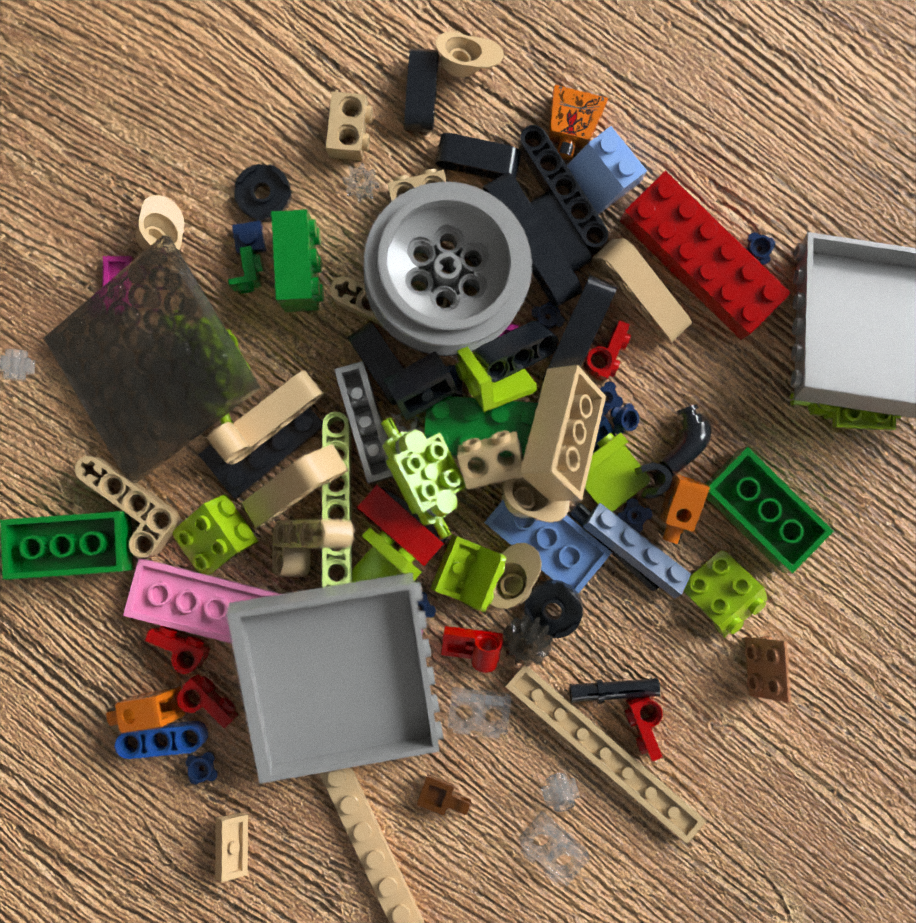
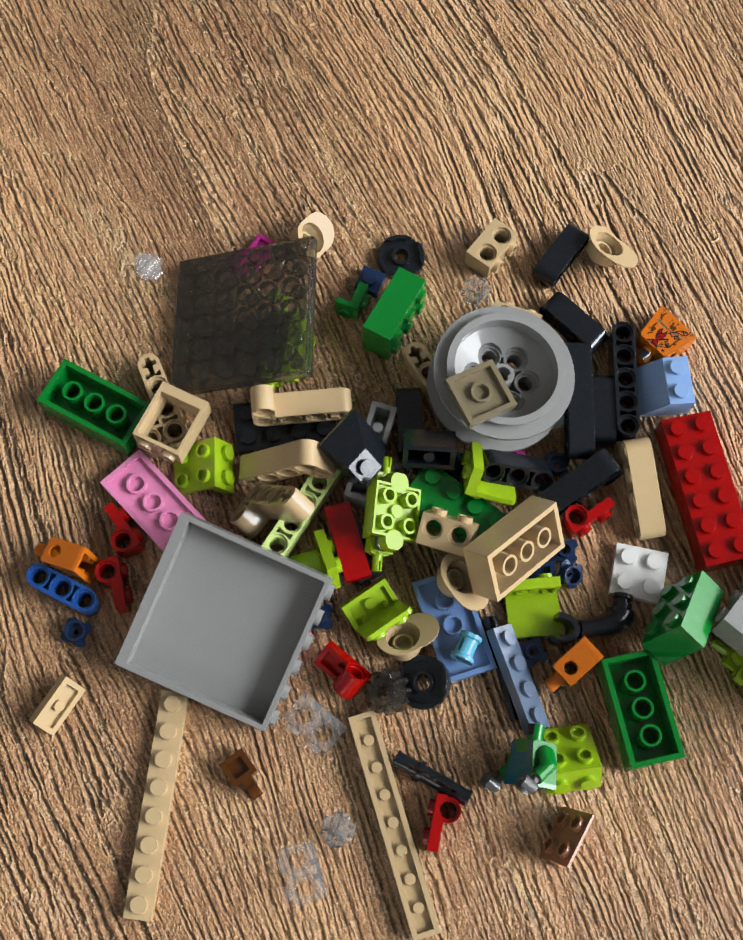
camera: 30 degrees right, 15 degrees down
none -> tan window [132,381,211,464]
none -> black slope [318,408,387,486]
none -> dark tan plate [444,359,517,429]
none -> medium azure bush [450,630,482,665]
none -> green torso [480,723,557,794]
none -> white plate [608,543,669,605]
none -> green brick [641,570,724,666]

